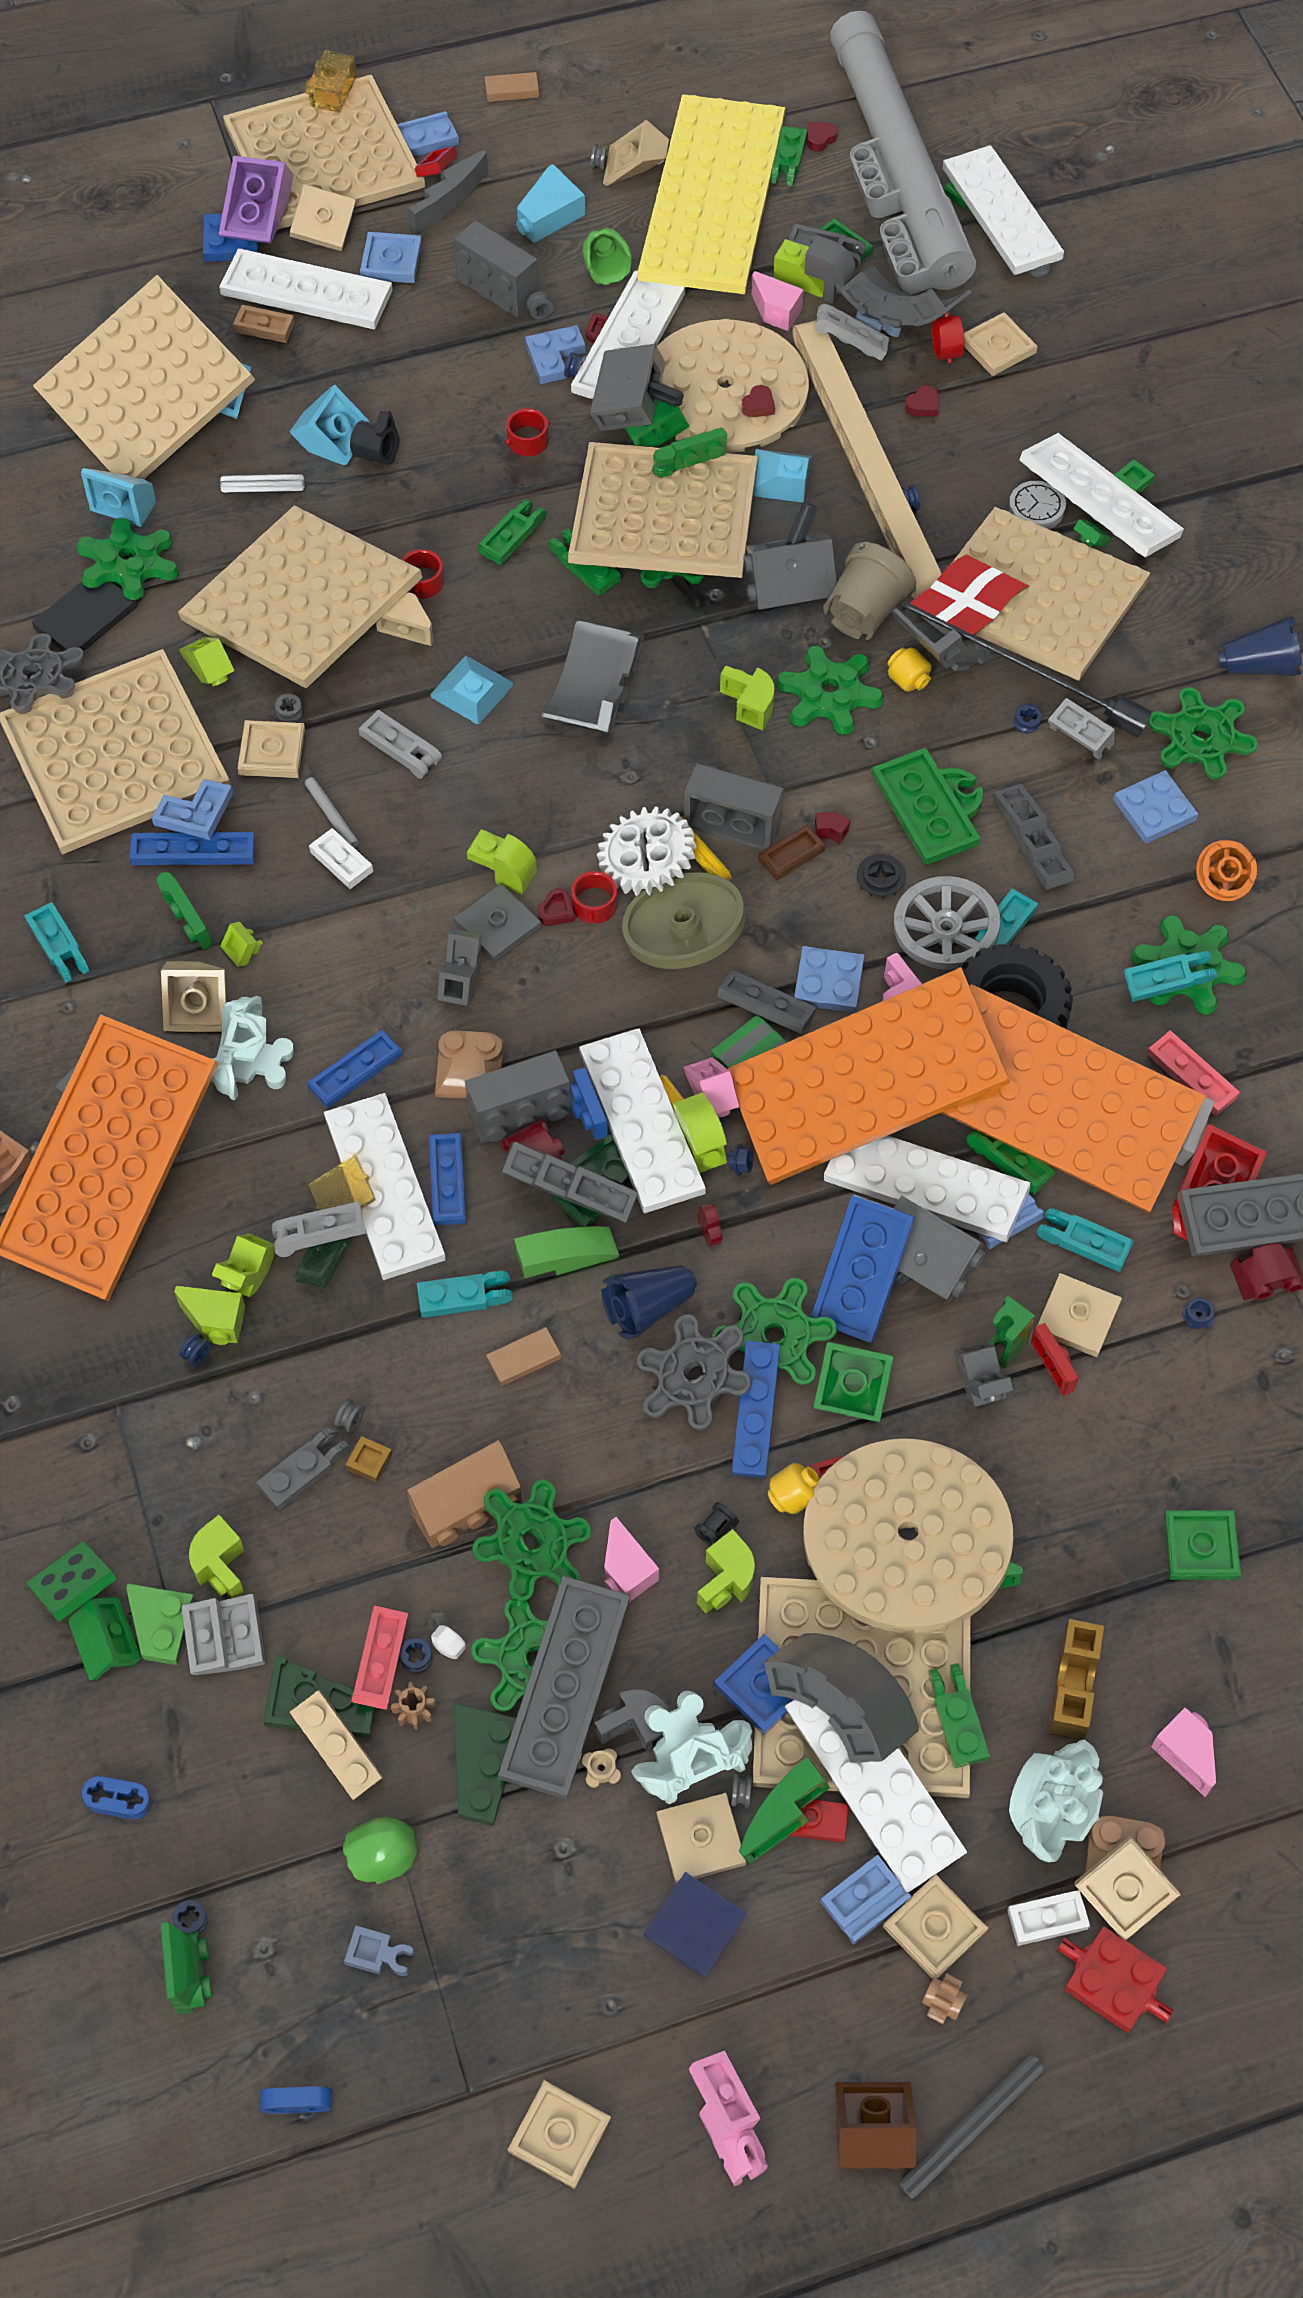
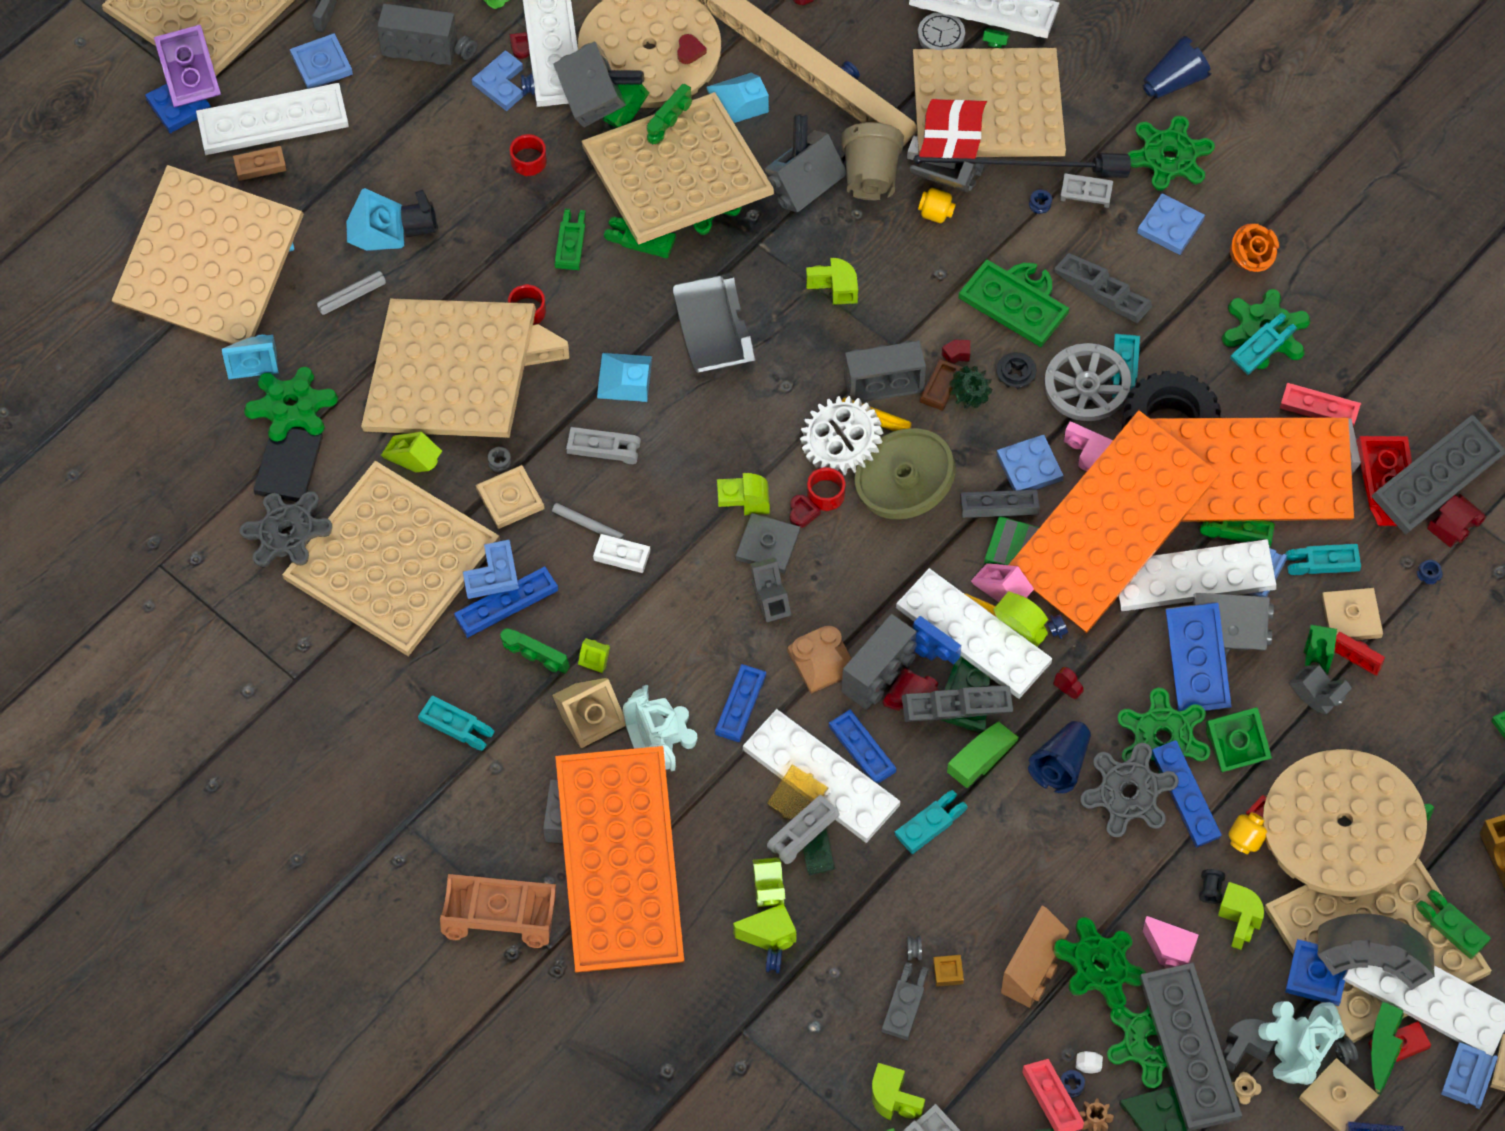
camera: 30 degrees left, 0 degrees up
tan plate [290,184,356,252] -> none
medium nougat tile [486,1327,561,1387] -> none
green plate [776,646,884,735] -> none
none -> clear green gear [949,366,993,409]

